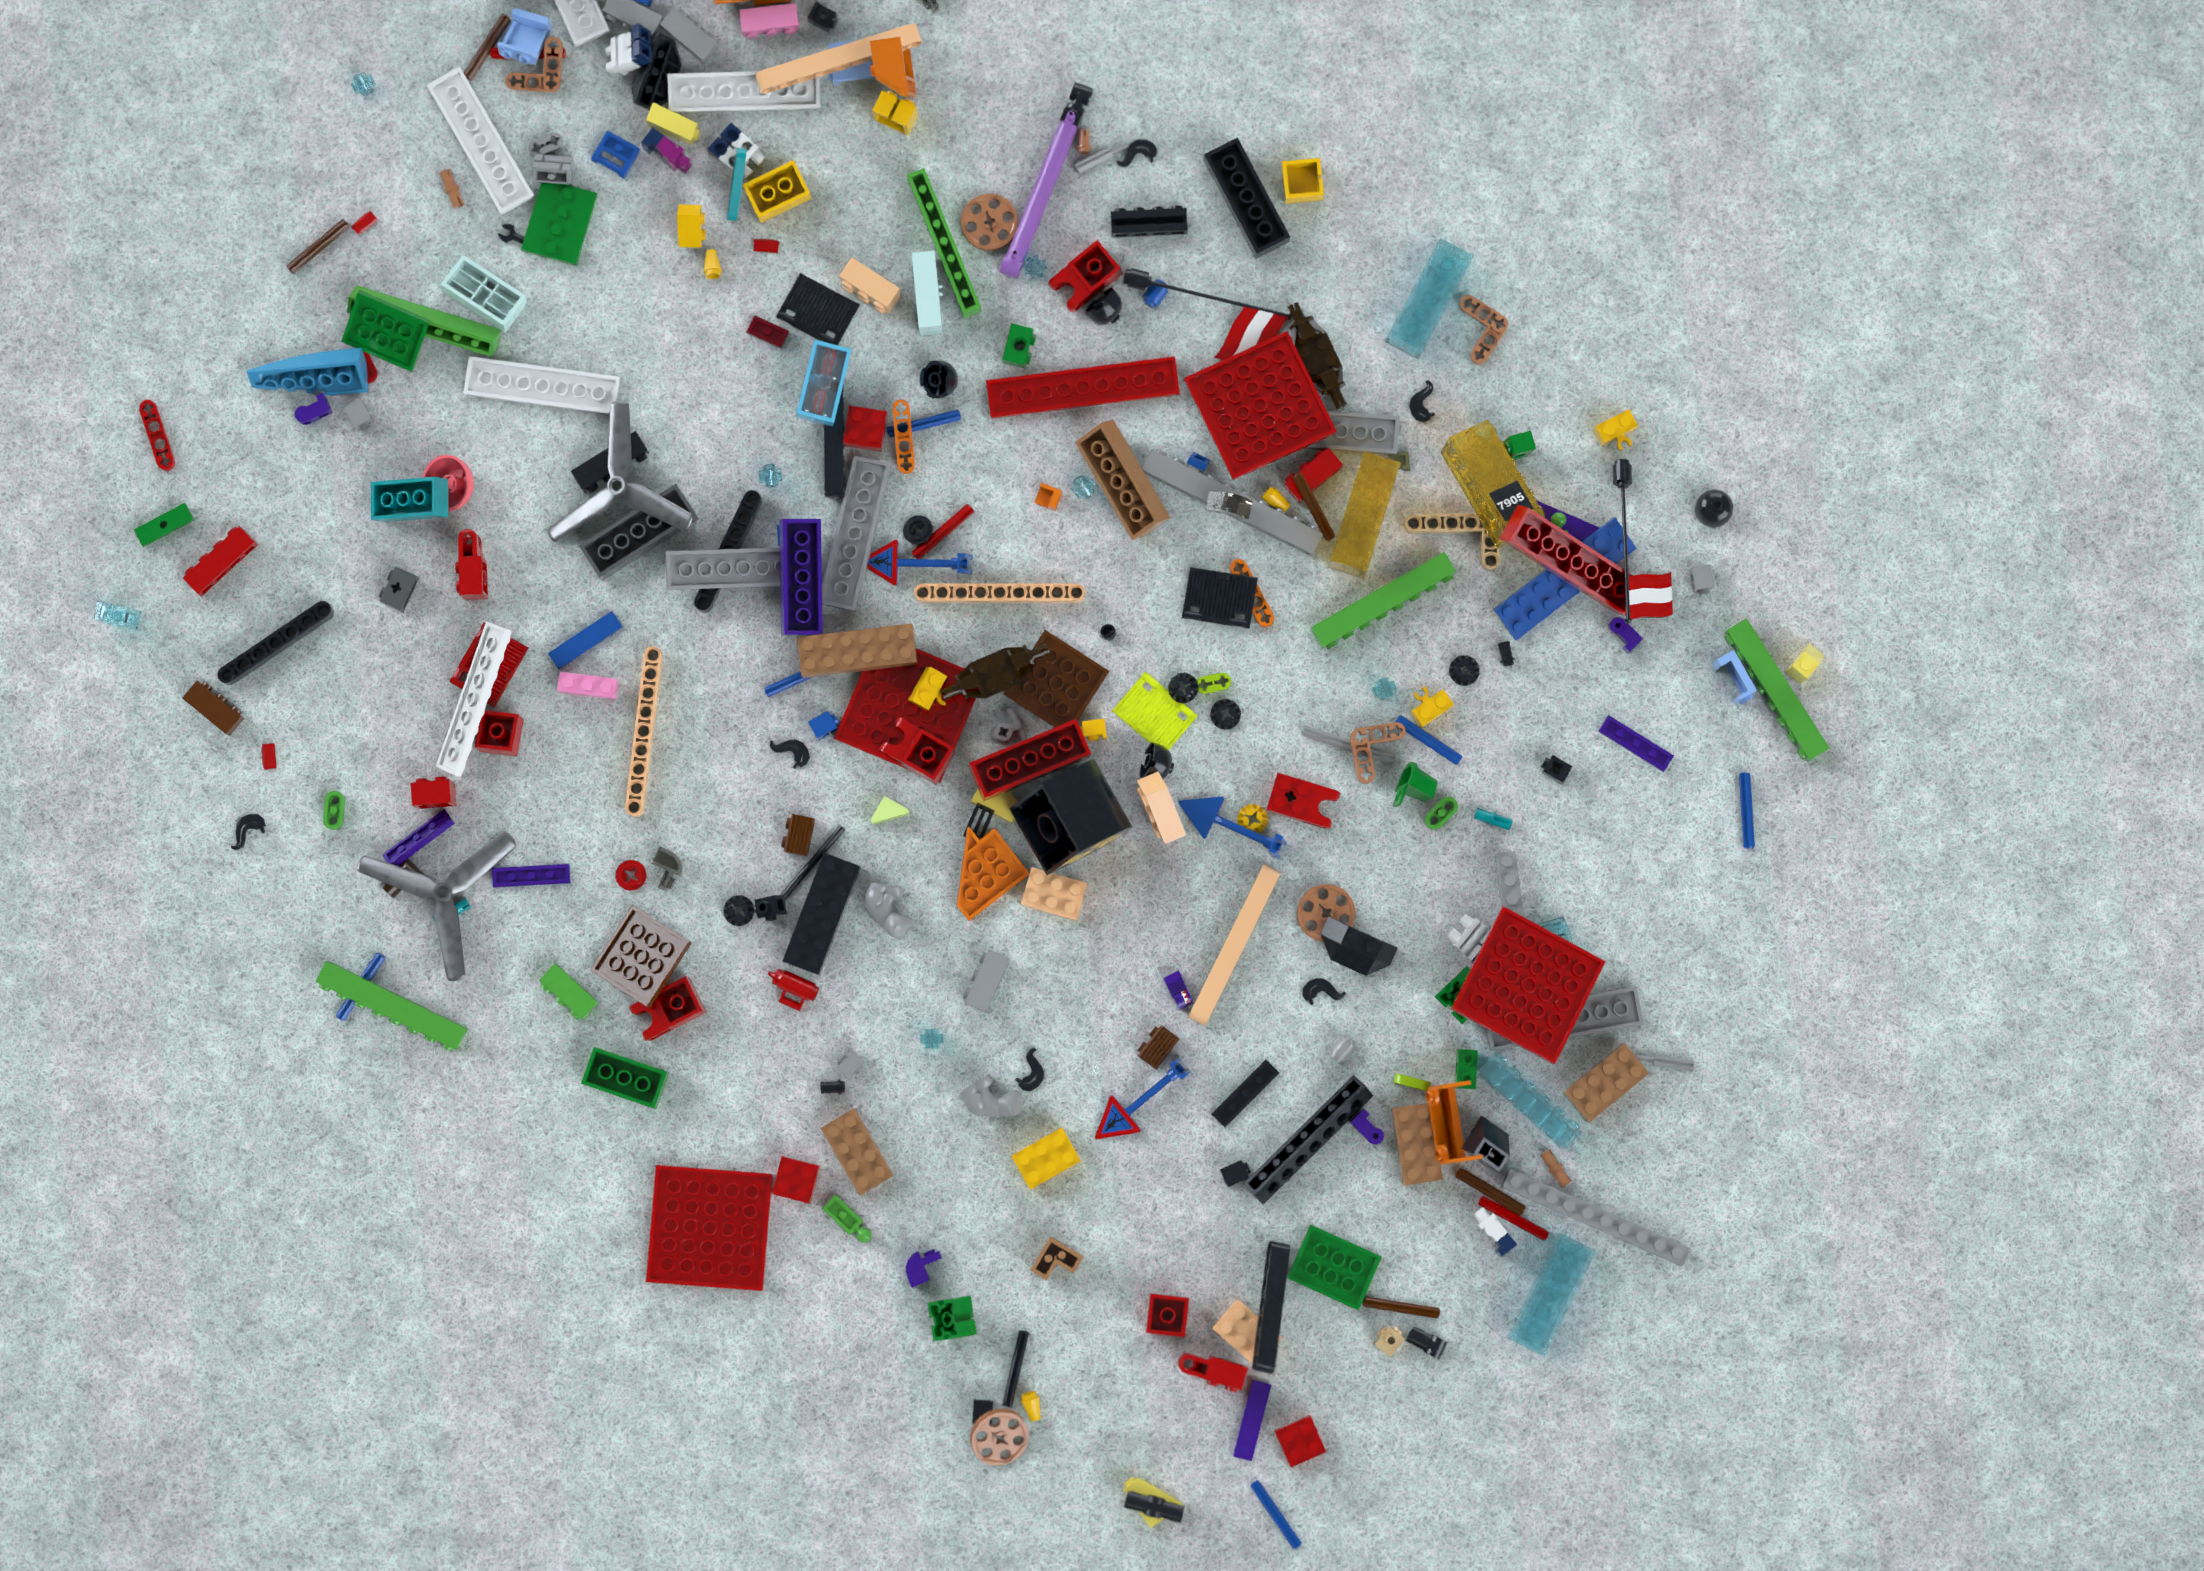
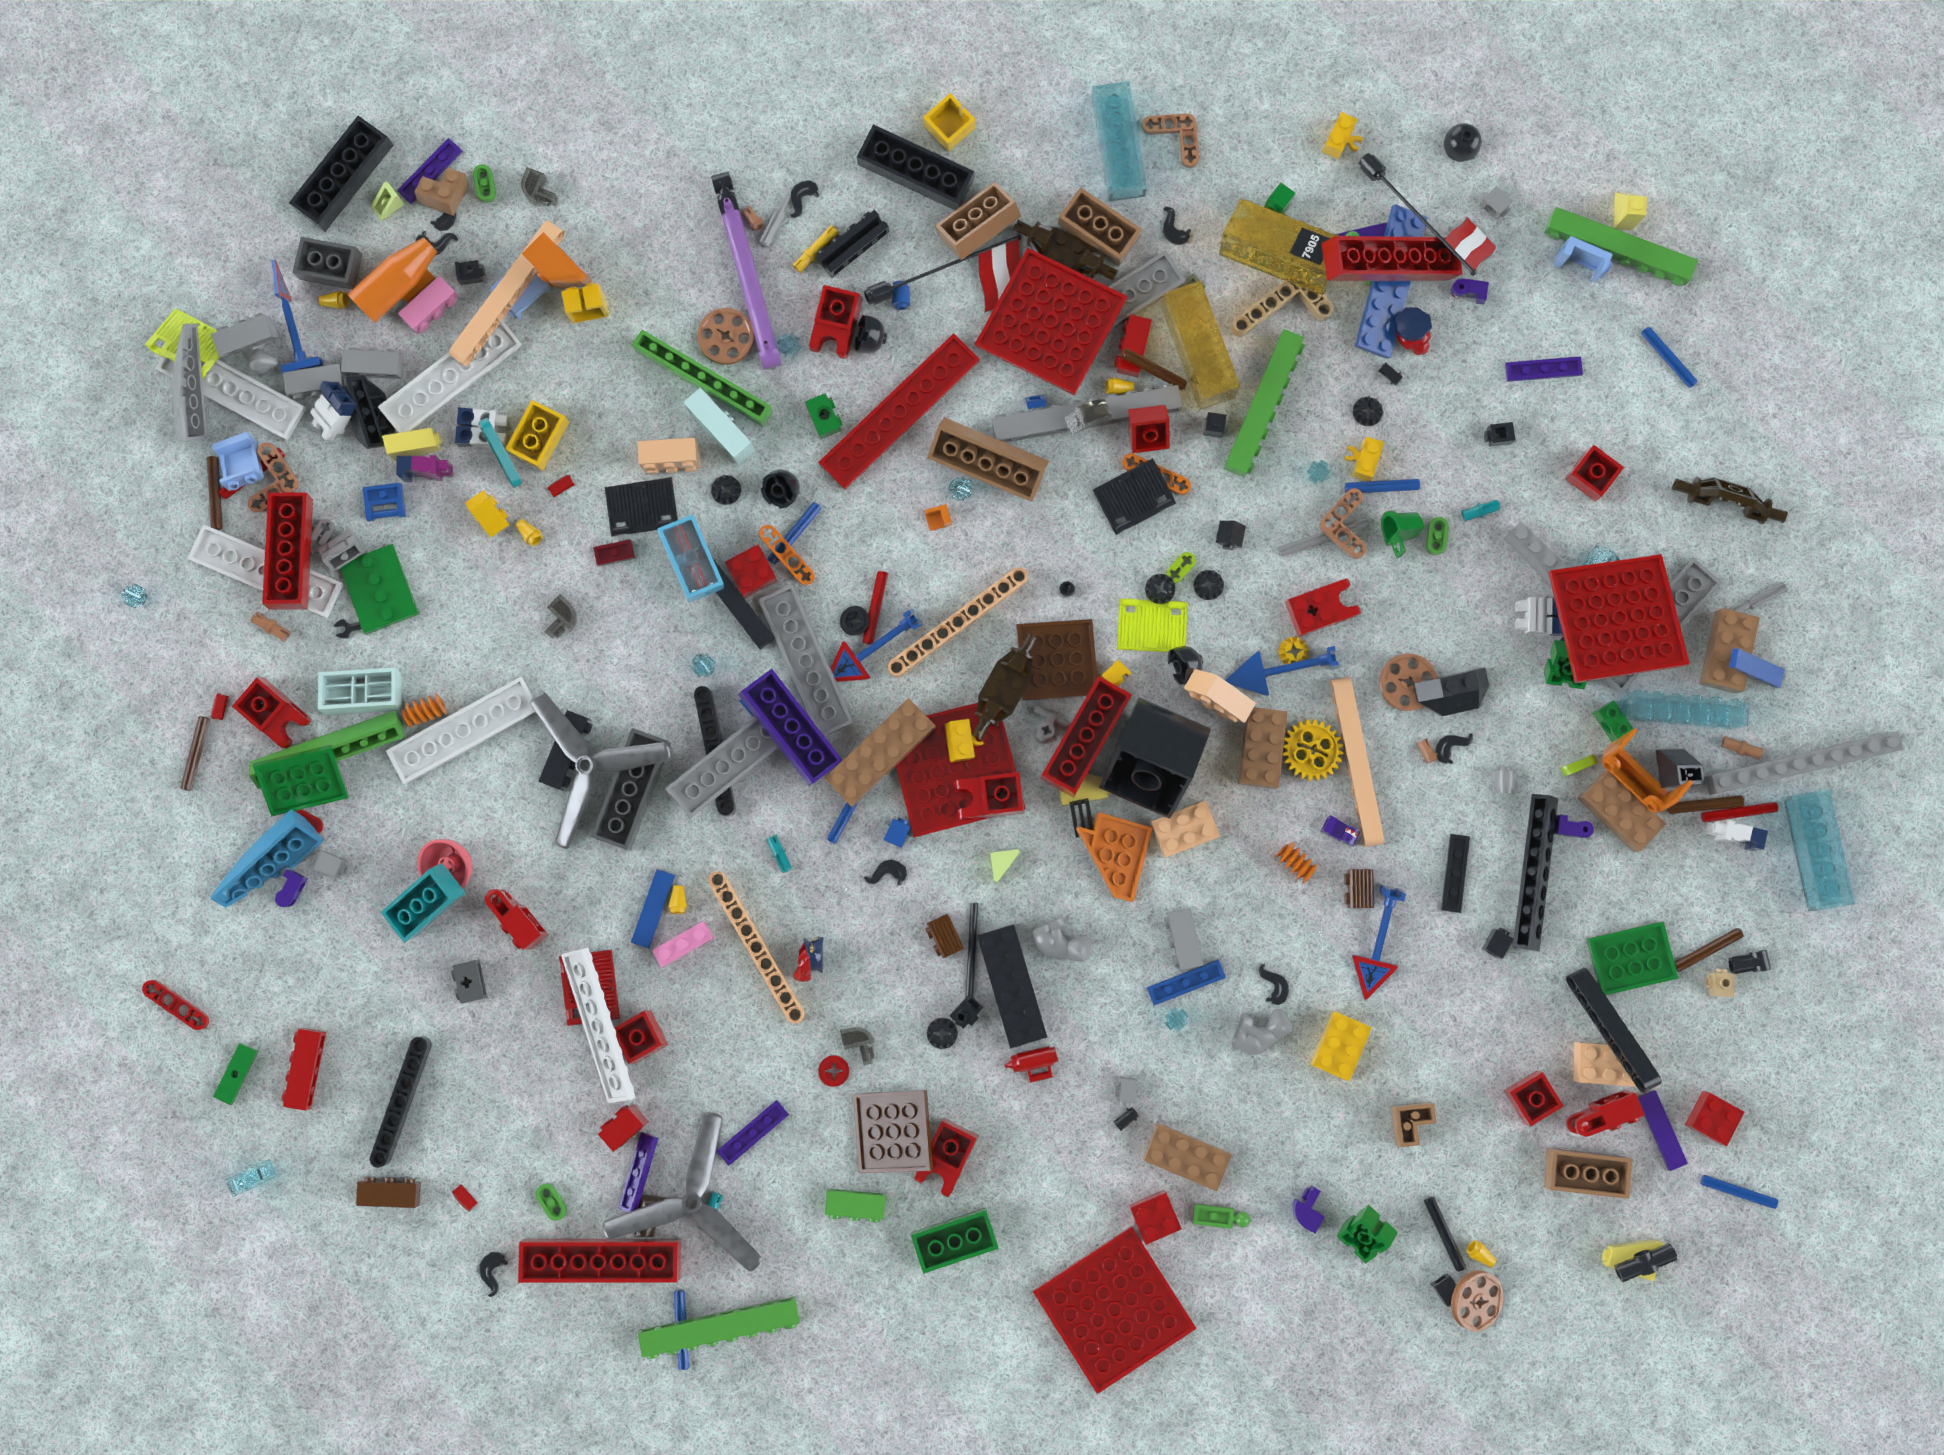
camera: 35 degrees left, 0 degrees up
none -> red brick [232,677,312,749]
none -> red brick [262,492,313,610]
none -> orange piece [402,693,447,728]
none -> red brick [518,1239,681,1283]
none -> clear smoke brick [544,594,577,639]
none -> yellow cone [668,885,688,914]
none -> black gear [711,475,741,505]
none -> teal axle [766,834,792,873]
none -> yellow pin [792,225,839,273]
none -> piece [793,936,824,982]
none -> medium nougat brick [935,182,1021,260]
none -> medium nougat brick [1058,187,1142,266]
none -> red brick [1128,405,1170,454]
none -> blue tile [1146,960,1226,1006]
none -> black brick [1203,412,1227,438]
none -> black brick [1215,520,1246,550]
none -> medium nougat brick [1238,707,1288,789]
none -> orange piece [1274,842,1317,884]
none -> yellow gear [1283,719,1344,781]
none -> dark blue piece [1395,307,1432,355]
none -> nougat pin [1416,738,1438,764]
none -> medium nougat brick [1544,1148,1632,1199]
none -> red brick [1565,444,1624,502]
none -> dark brown plate [1672,477,1788,524]
none -> tile [1729,648,1785,688]

